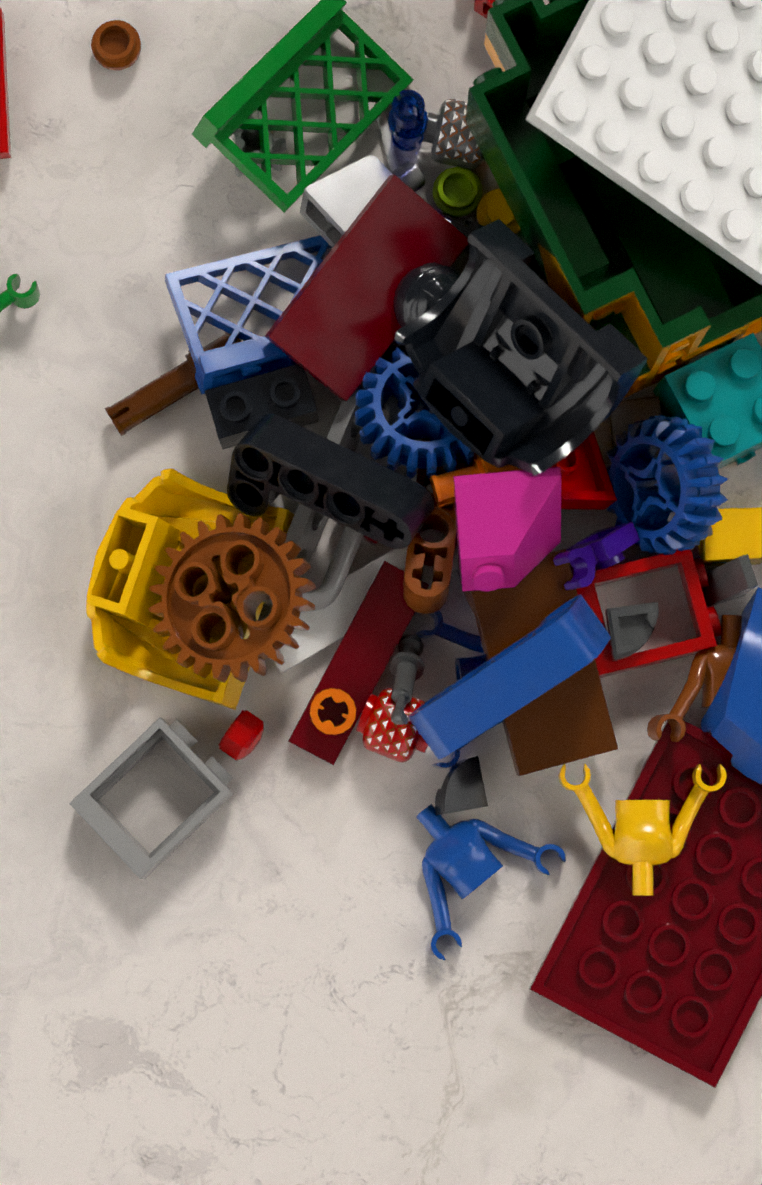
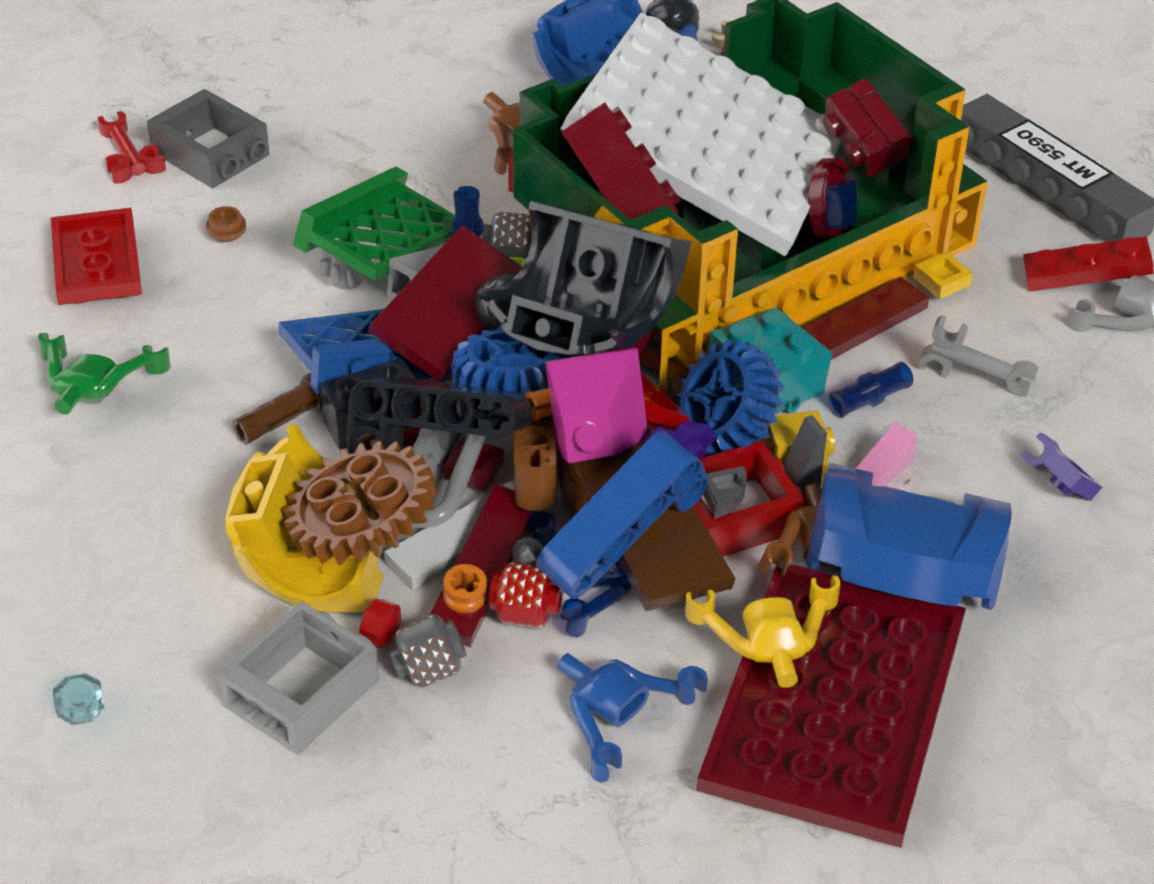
camera: 10 degrees left, 40 degrees down
black tile [435,756,488,816] -> none
none -> dark grey head [389,614,467,688]
none -> dark red brick [562,102,681,220]

